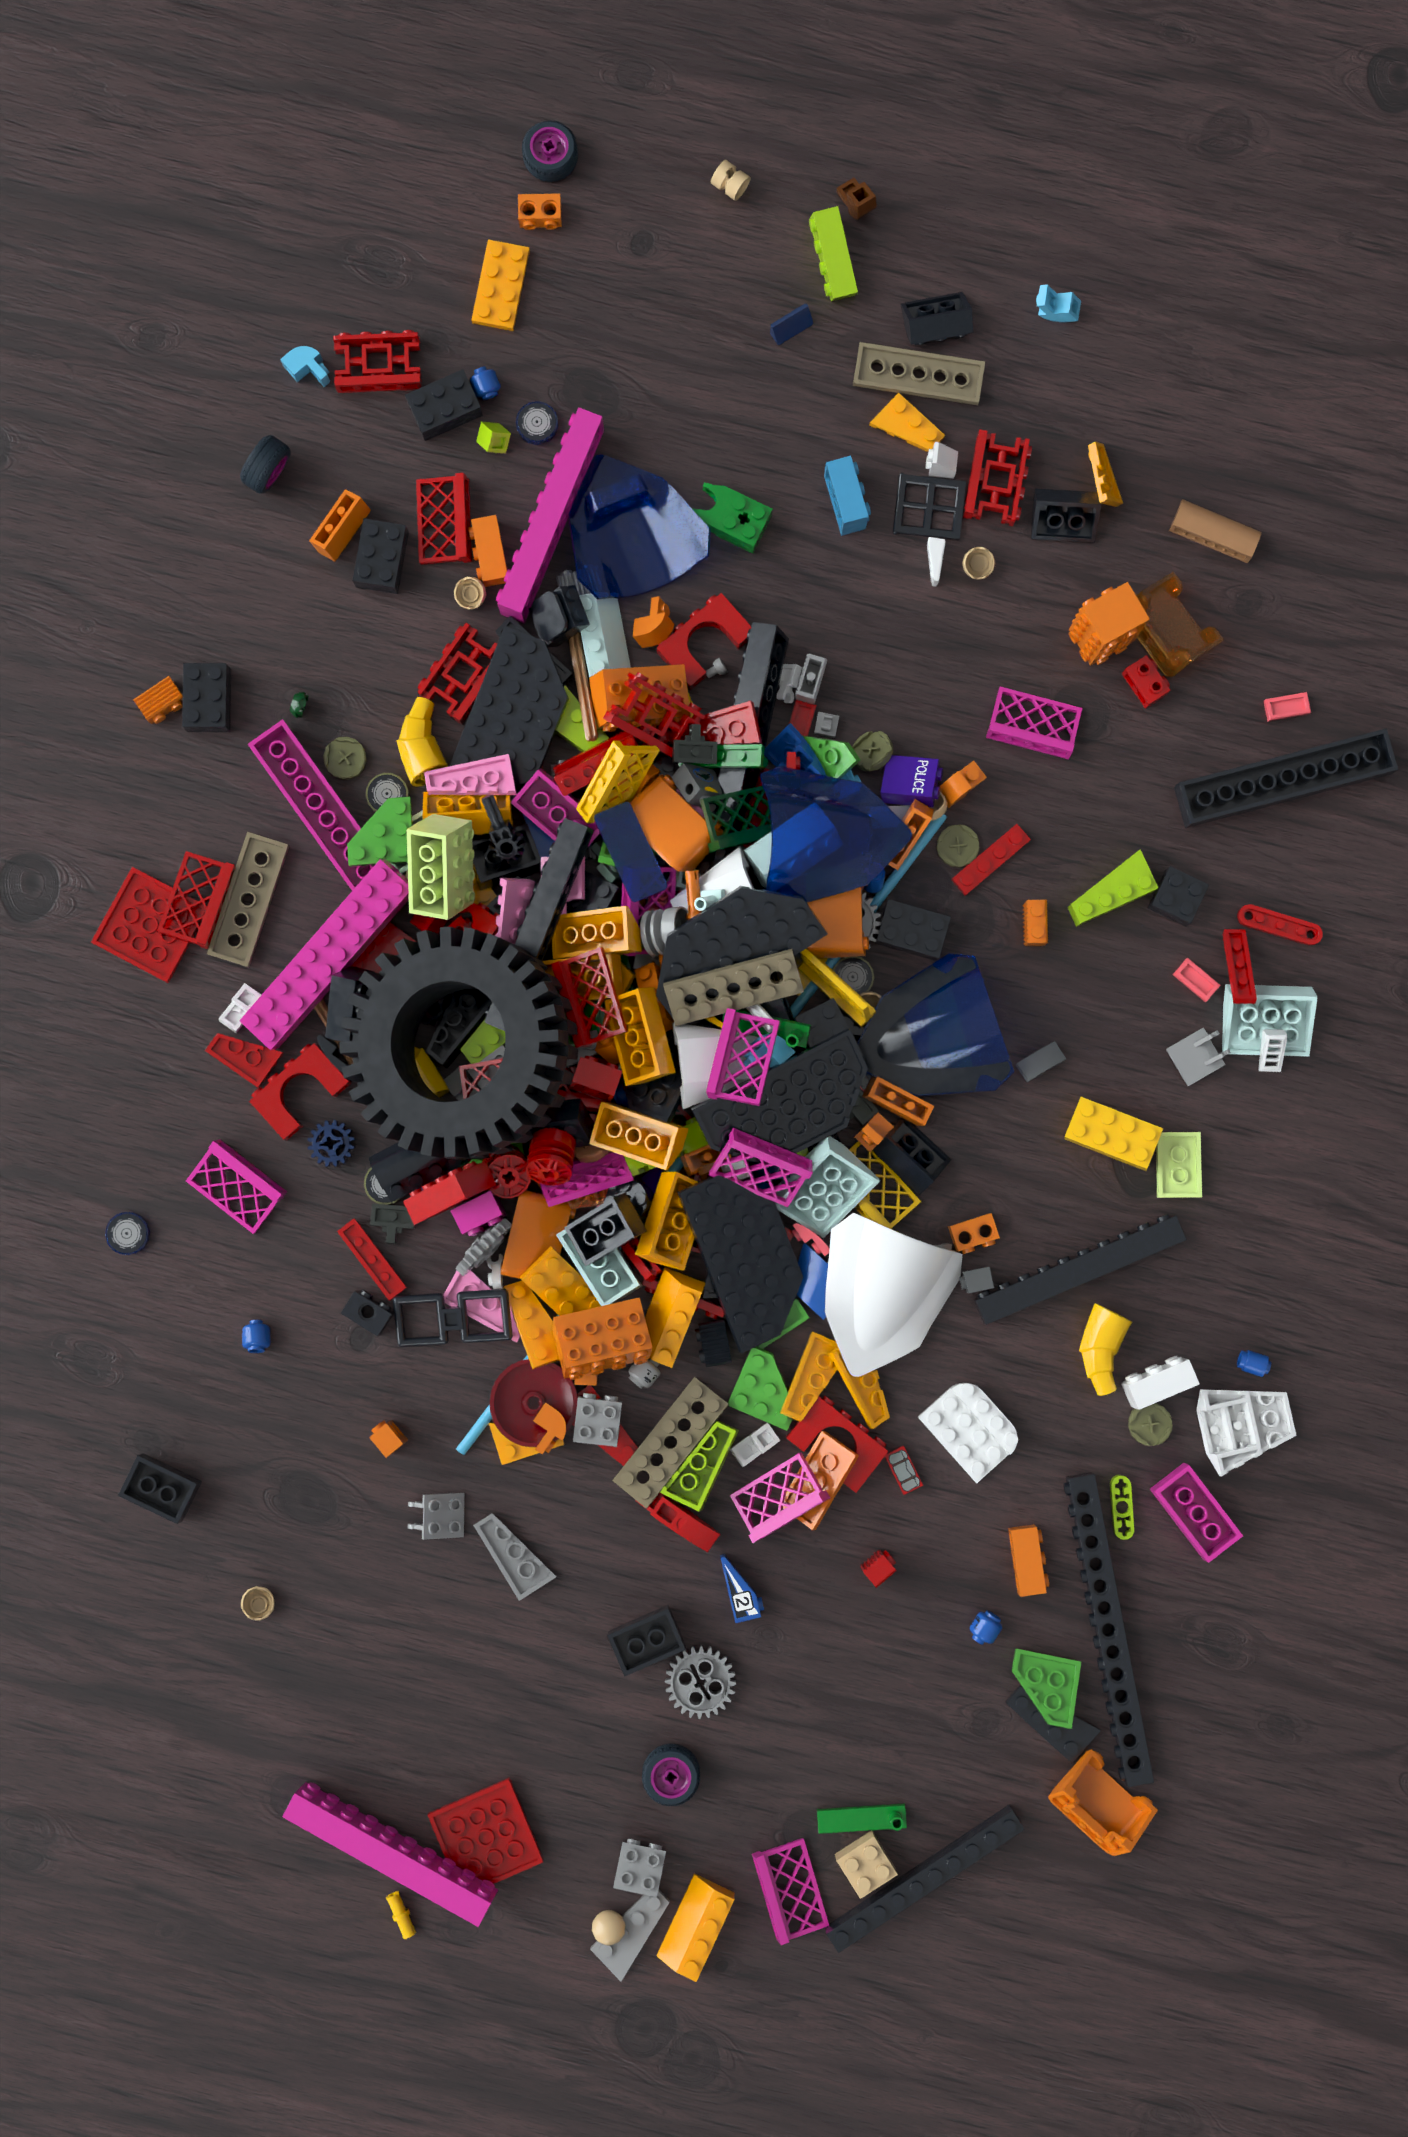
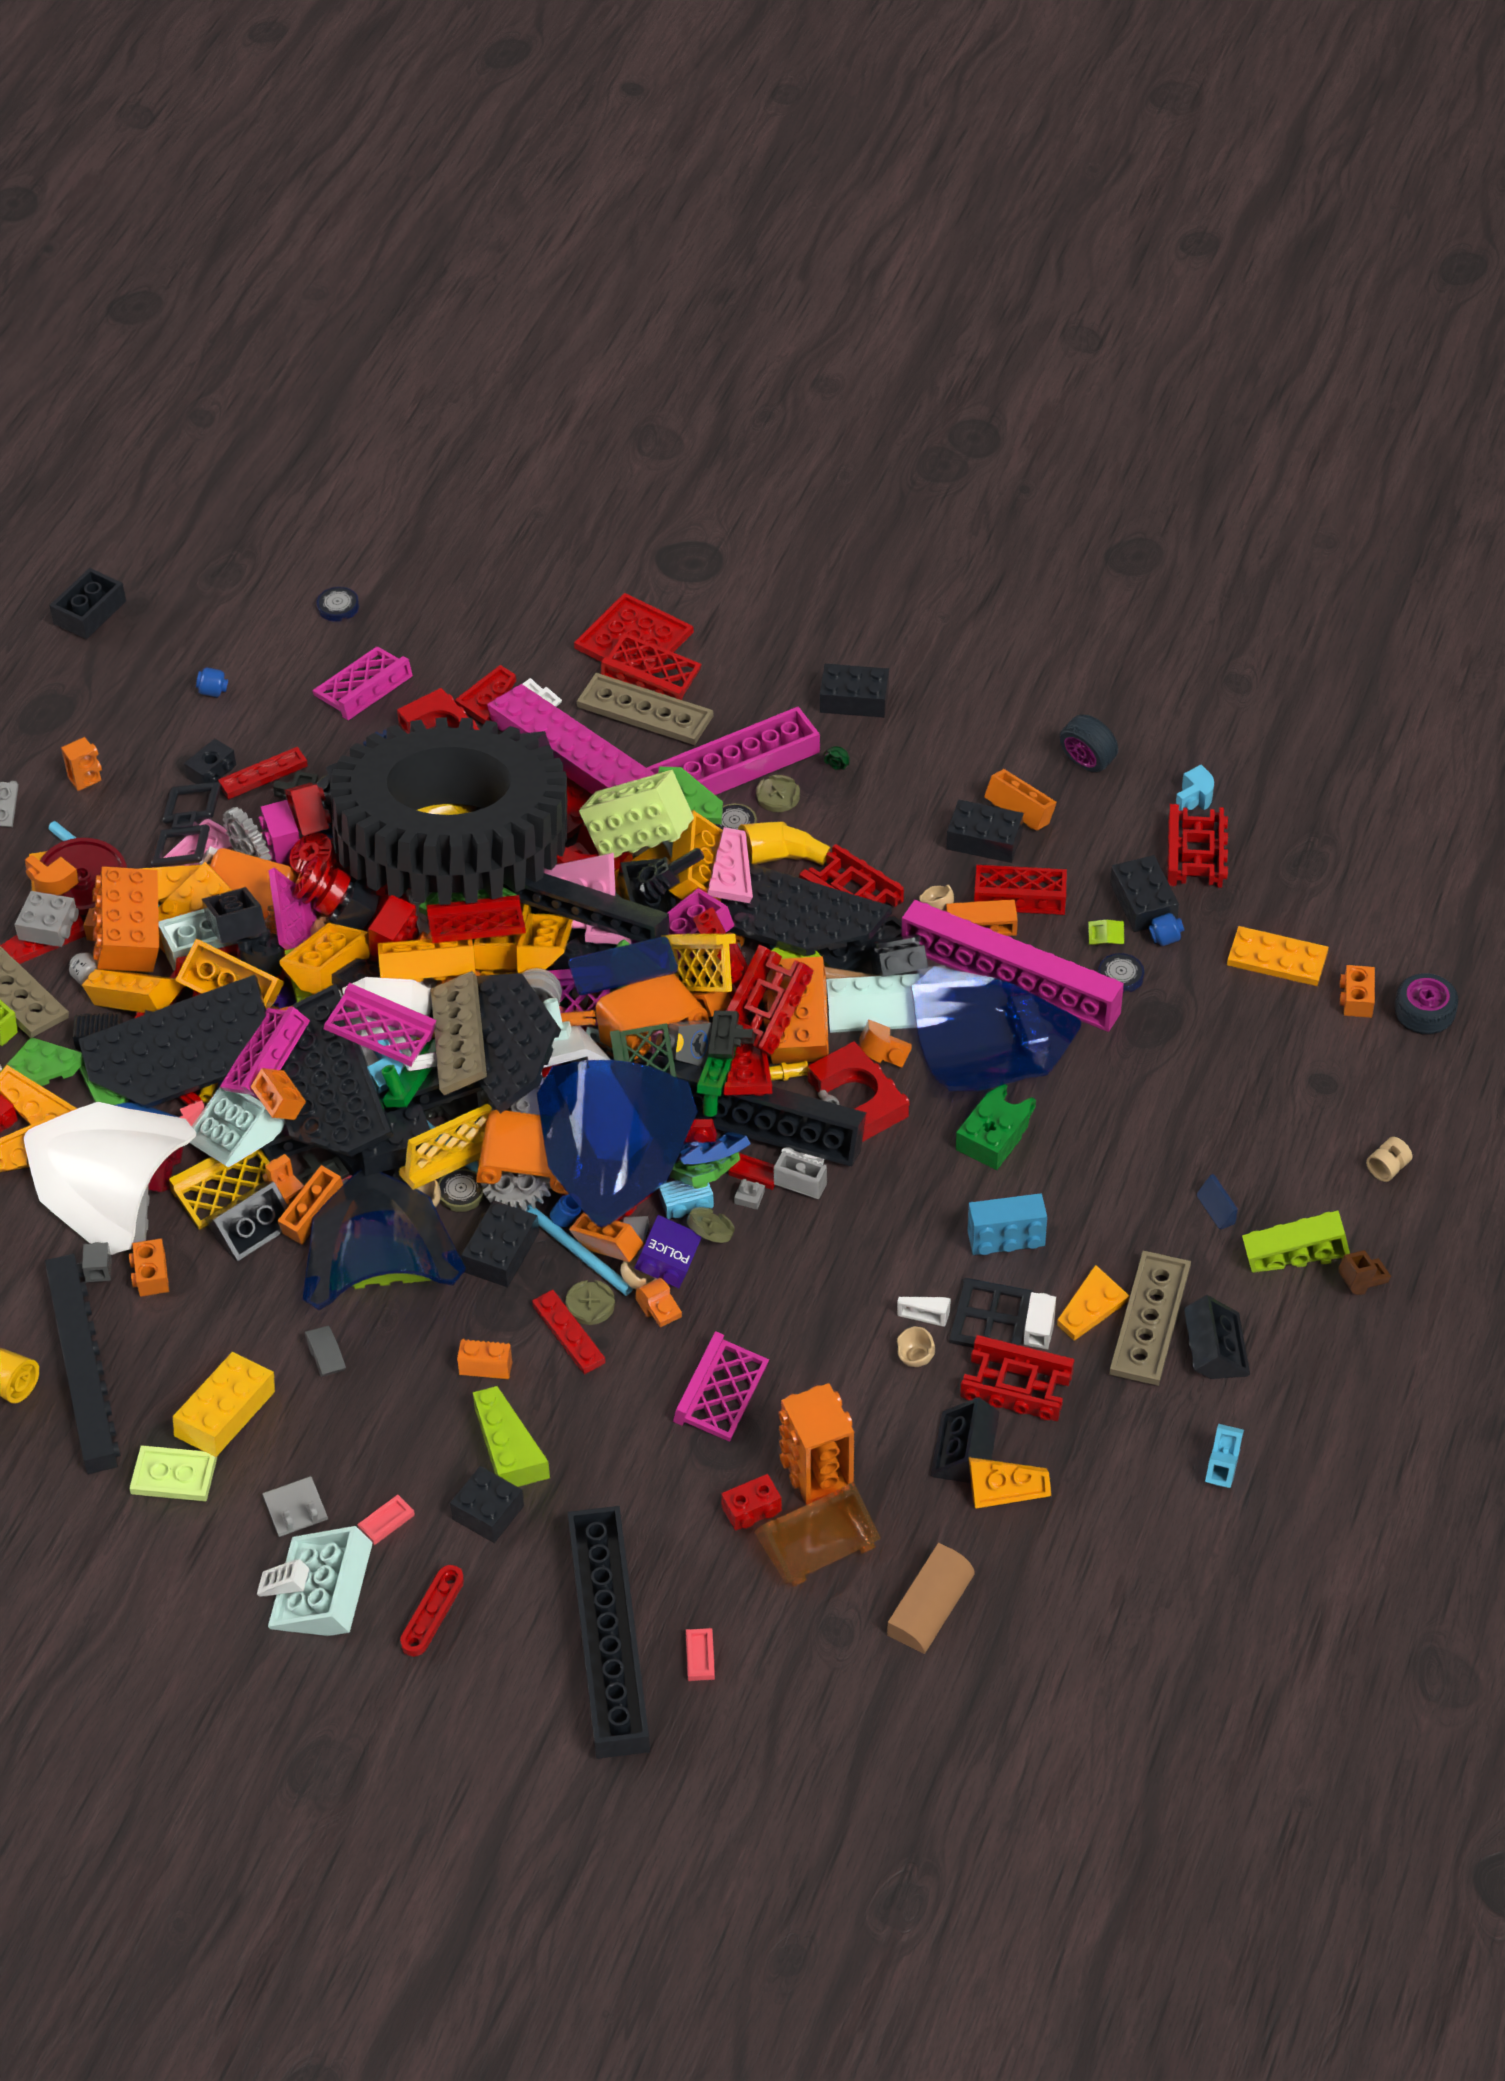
camera: 100 degrees right, 35 degrees down
orange brick [133,676,183,724] -> none
red plate [1222,929,1257,1004] -> none
none -> orange brick [251,1068,306,1120]

